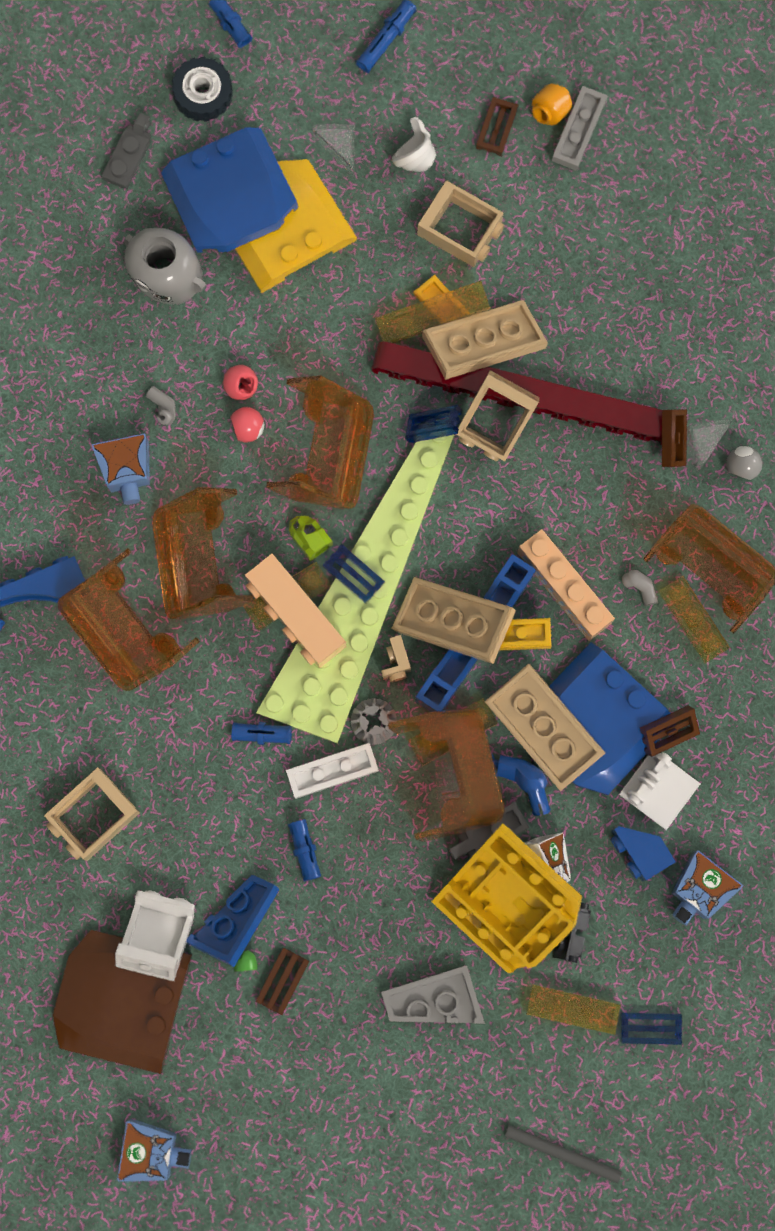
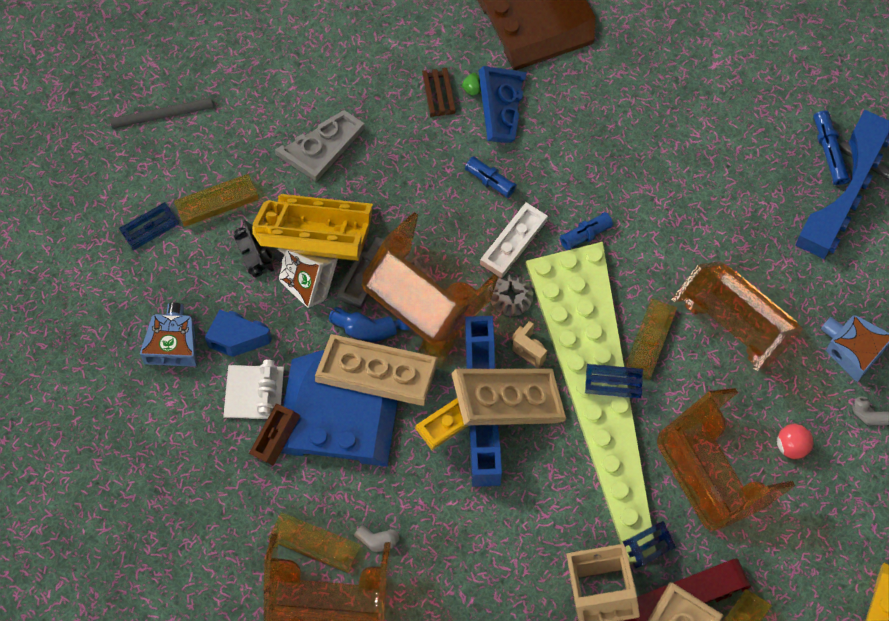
camera: 145 degrees right, 15 degrees down
tan window [44,767,140,861] -> none
clear orange windscreen [58,548,200,691] -> none
white panel [115,891,195,981] -> none
coral piece [222,365,258,400] -> none
light nougat brick [245,554,347,669] -> none
lime rock [289,516,333,562] -> none
light nougat brick [517,529,615,641] -> none

